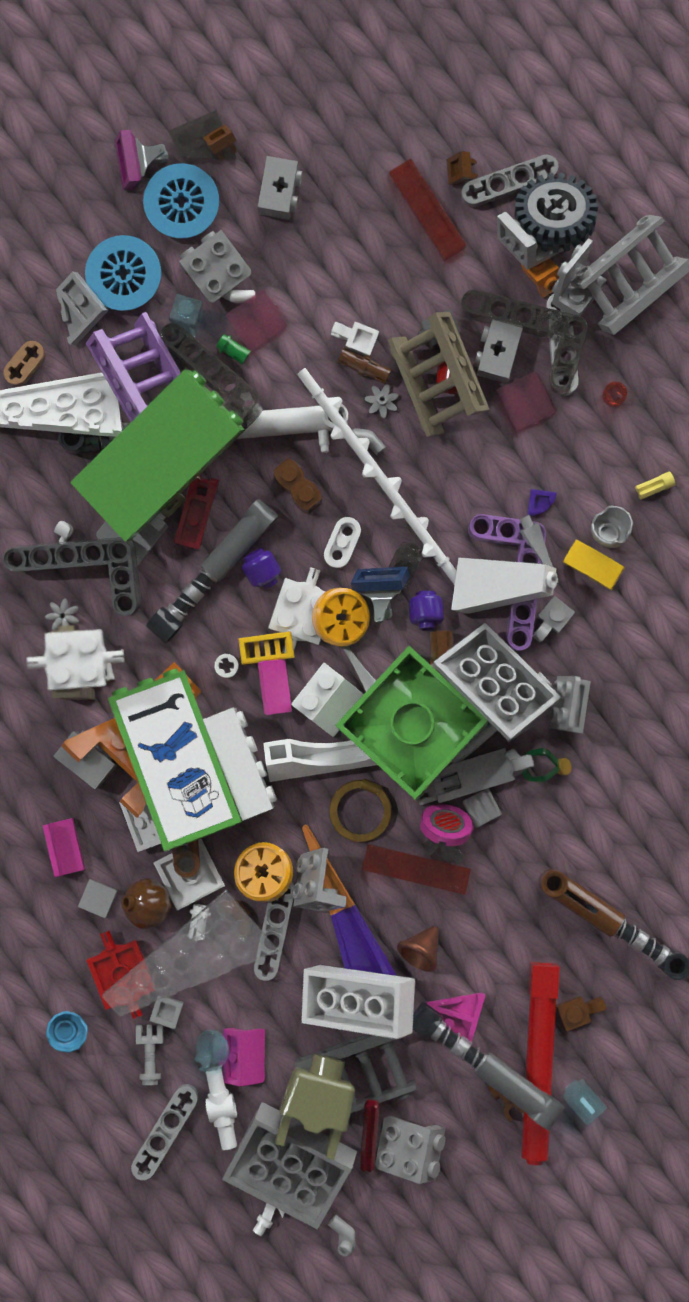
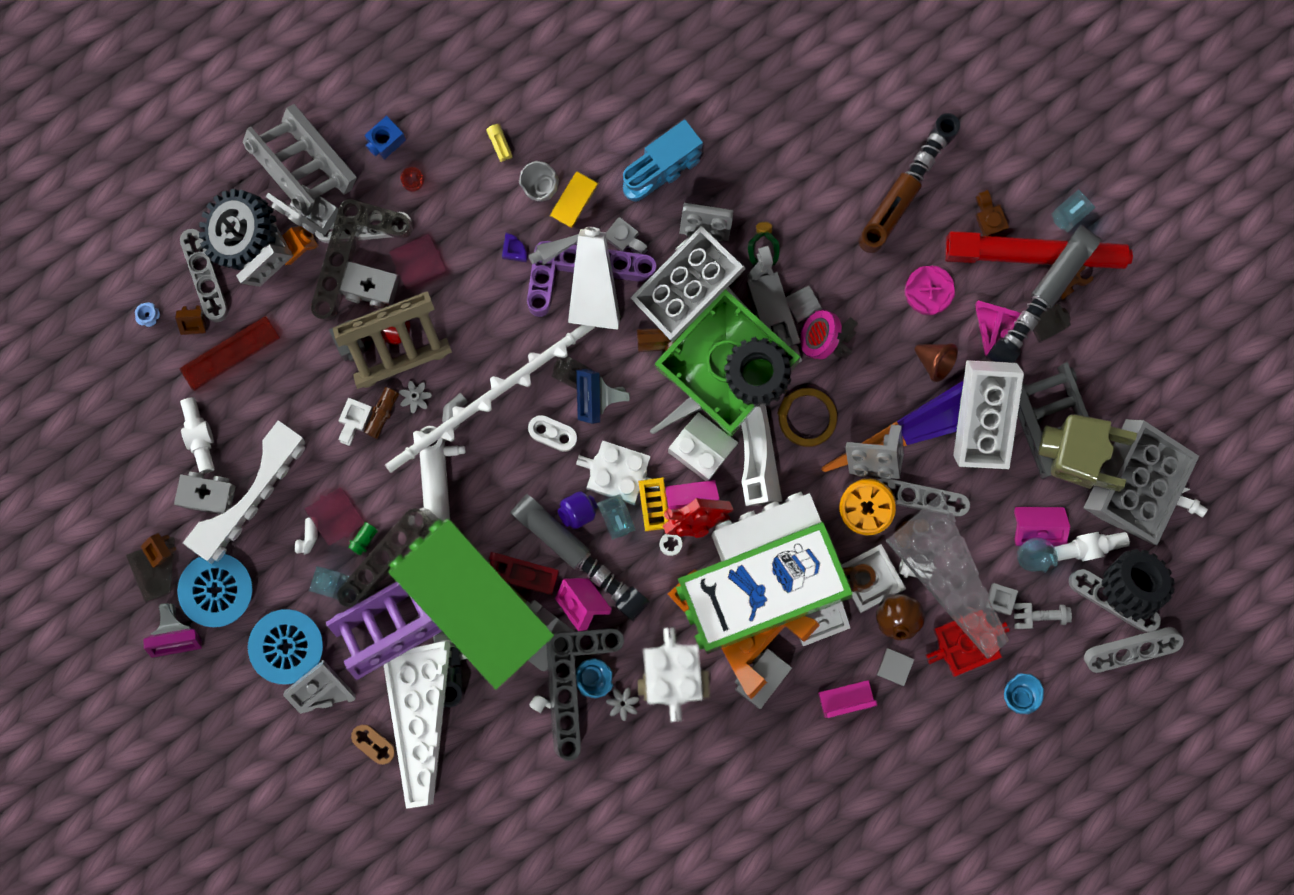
camera: 95 degrees left, 5 degrees down
light grey bracket [179,230,251,303] -> none
reddish brown brick [273,458,322,514] -> none
light orange wheel [312,588,370,646] -> none
light grey arm [328,1214,356,1257] -> none
dark red axle [360,1099,379,1172] -> none
clear red tile [362,844,471,895] -> none
light grey bracket [375,1116,446,1184] -> none
dark purple head [409,591,444,631] -> none
none -> light blue plate [135,302,160,327]
none -> white pin [180,397,215,474]
none -> white arch [183,420,305,565]
none -> blue brick [364,116,406,160]
none -> dark pink panel [555,578,612,631]
none -> dark azure hair [575,658,613,698]
none -> clear light blue brick [597,494,636,540]
none -> dark azure brick [623,119,703,201]
none -> red plate [663,498,734,538]
none -> black tyre [724,337,792,407]
none -> dark pink tile [905,265,955,315]
none -> clear smoke bracket [1033,304,1071,343]
none -> light grey beam [1084,627,1184,673]
none -> black tyre [1102,549,1175,620]

